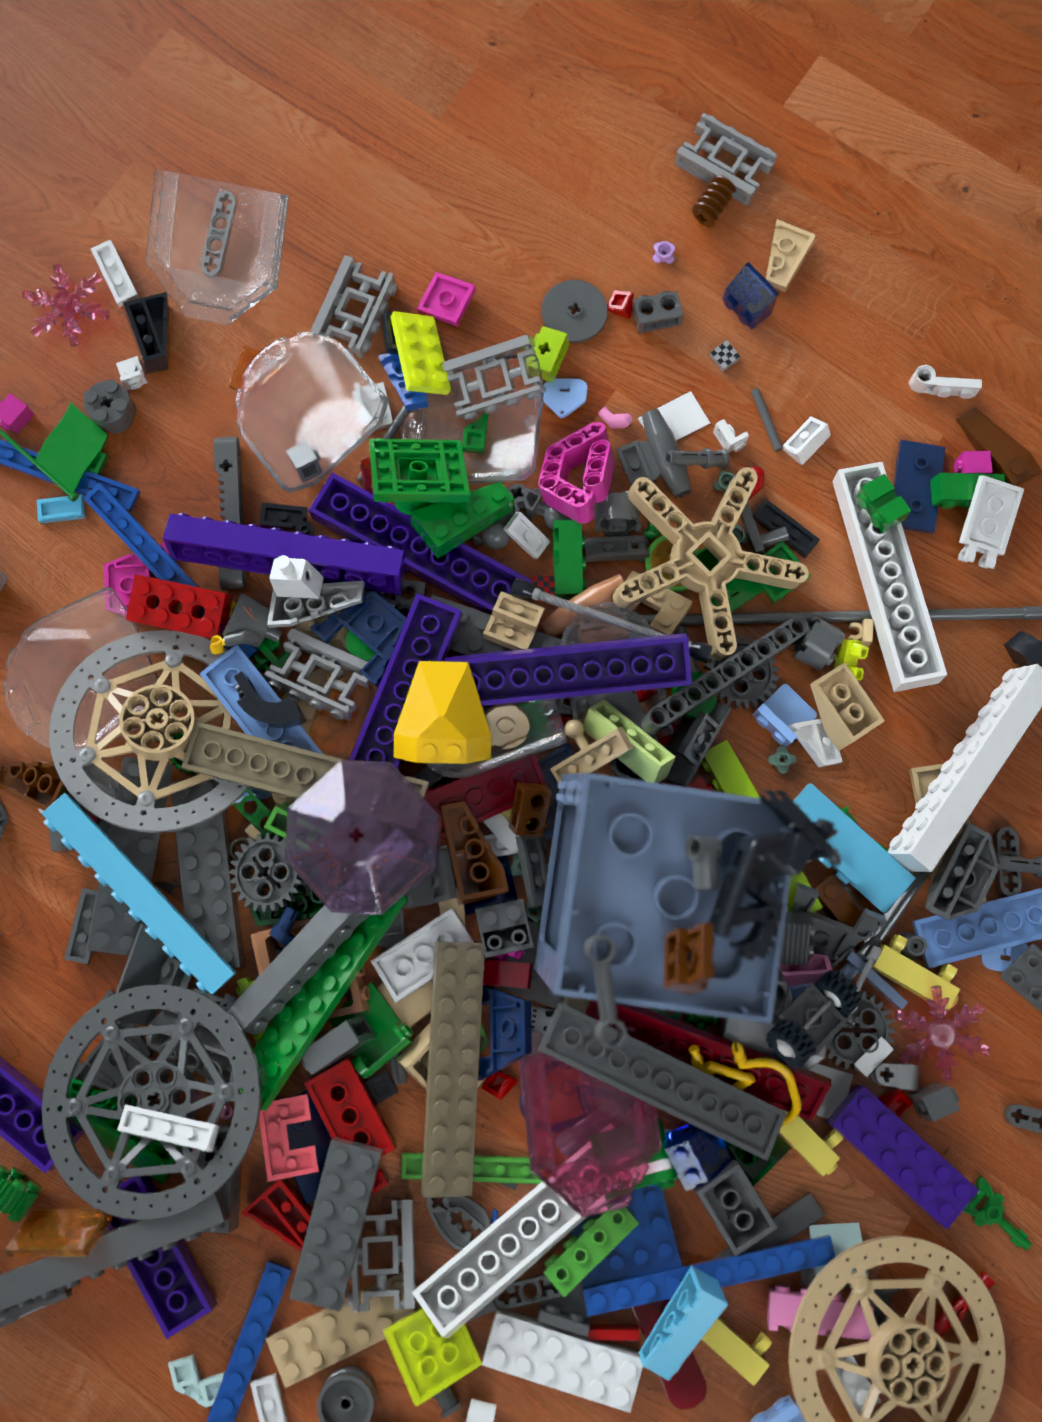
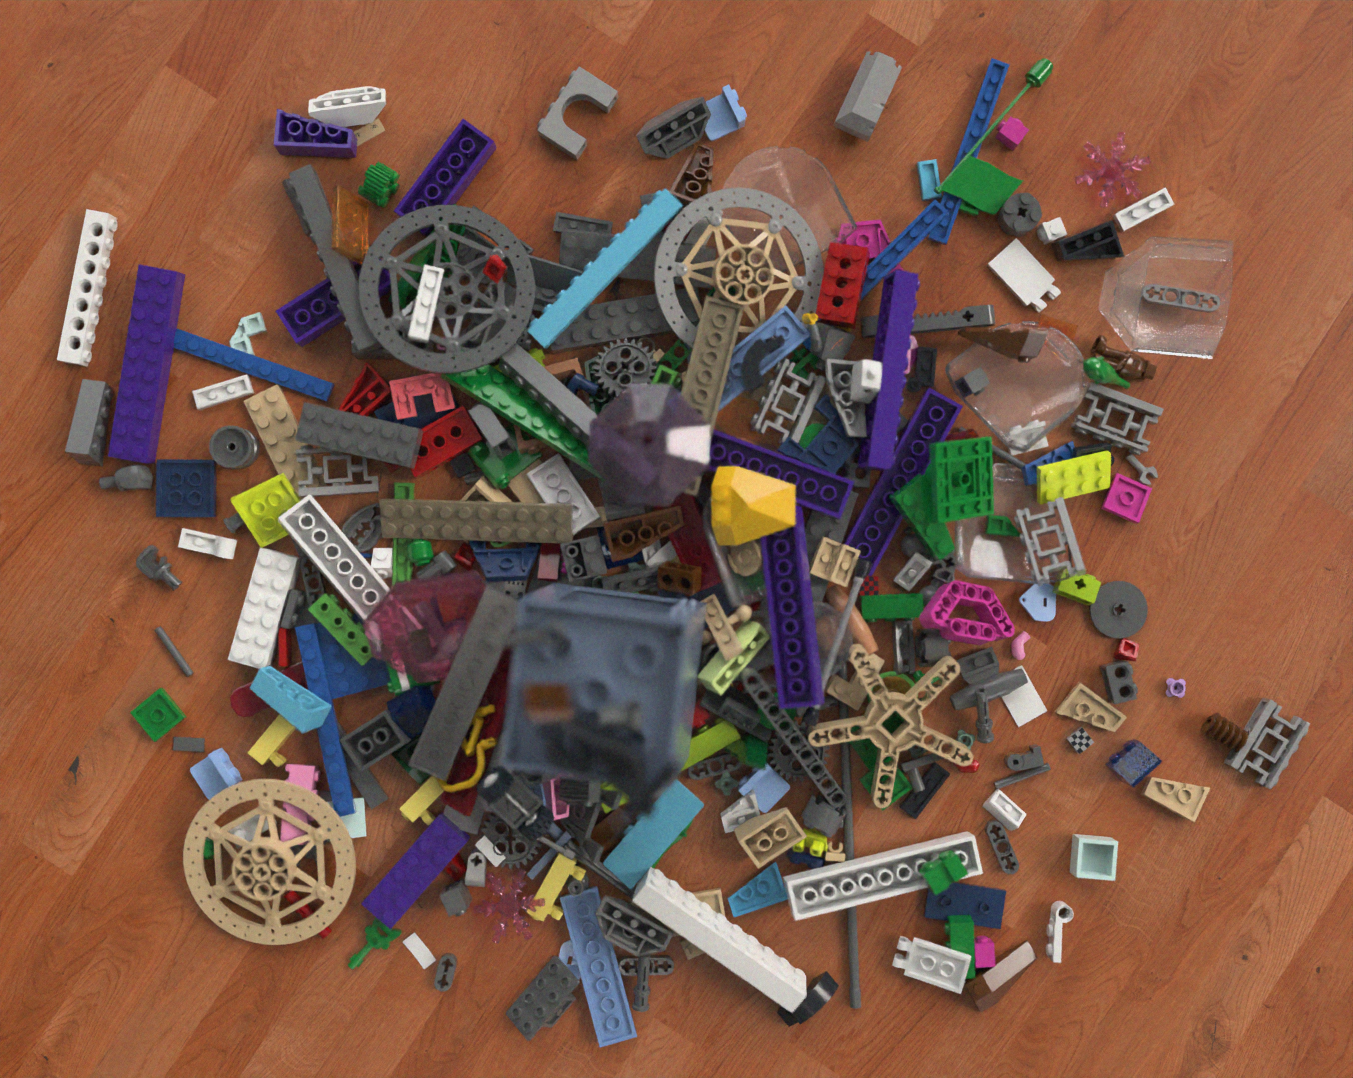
camera: 90 degrees right, 10 degrees up
white bracket [713,419,749,452] -> none
none -> white bracket [371,548,393,579]
none -> white sticker [403,933,436,969]
none -> green head [407,539,434,566]
none -> dark grey piece [416,550,457,587]
none -> red slope [482,254,507,284]
none -> tan tile [680,938,705,960]
none -> dark grey beam [688,752,742,780]
none -> dark green wedge [724,732,768,770]
none -> dark azure wing [728,861,788,917]
none -> clear blue plate [786,848,825,869]
none -> reddish brown wedge [958,327,1048,363]
none -> dark grey beam [985,820,1019,874]
none -> white tile [987,238,1061,313]
none -> dark grey leg [1004,744,1044,771]
none -> tan wing [1055,682,1127,732]
none -> light aqua piece [1070,834,1118,881]
none -> green piece [1083,356,1130,389]
none -> reddish brown piece [1089,335,1157,380]
none -> light grey bar [1126,453,1158,485]

